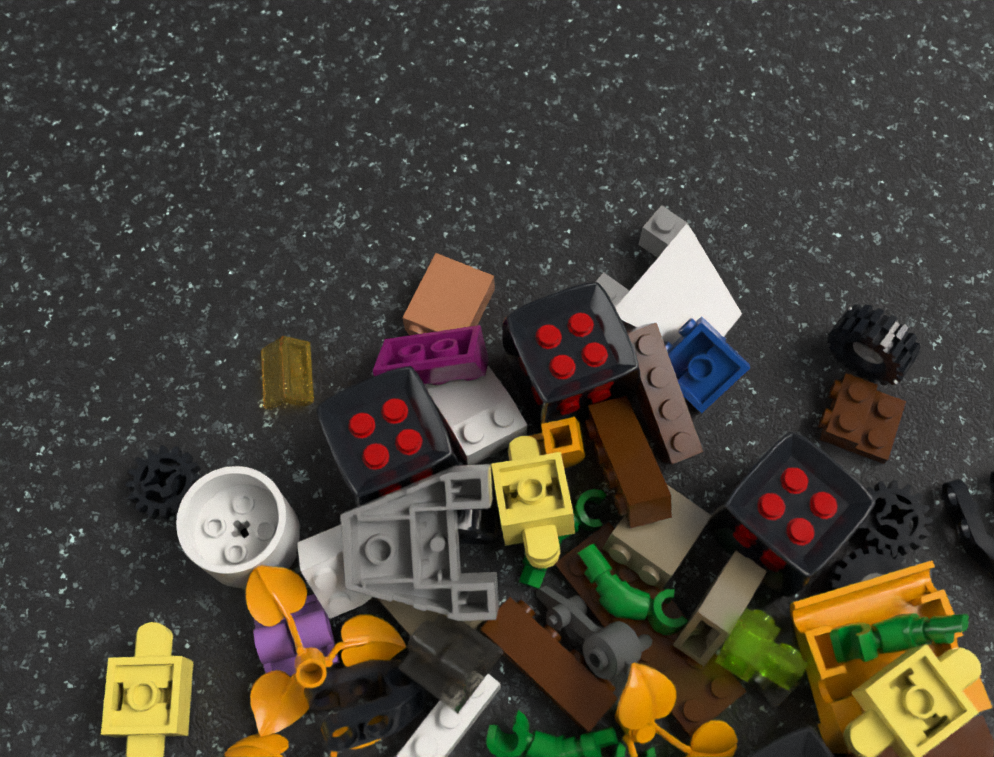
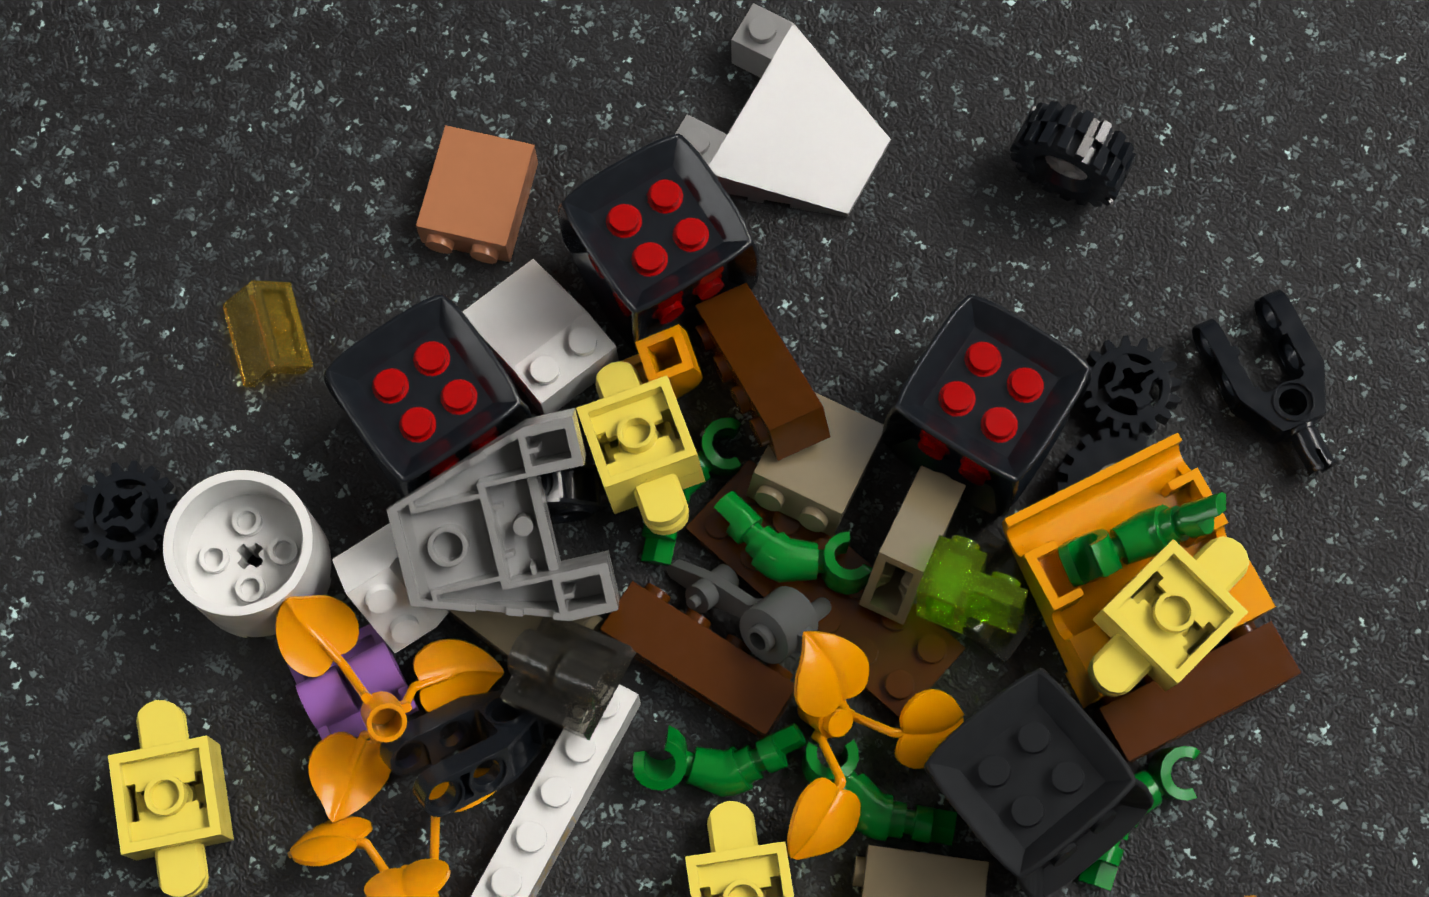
camera: 10 degrees left, 5 degrees up
magenta slope [373,325,489,385] -> none
reddish brown brick [627,323,703,464] -> none
blue plate [664,316,750,413] -> none
reddish brown plate [818,373,906,464] -> none

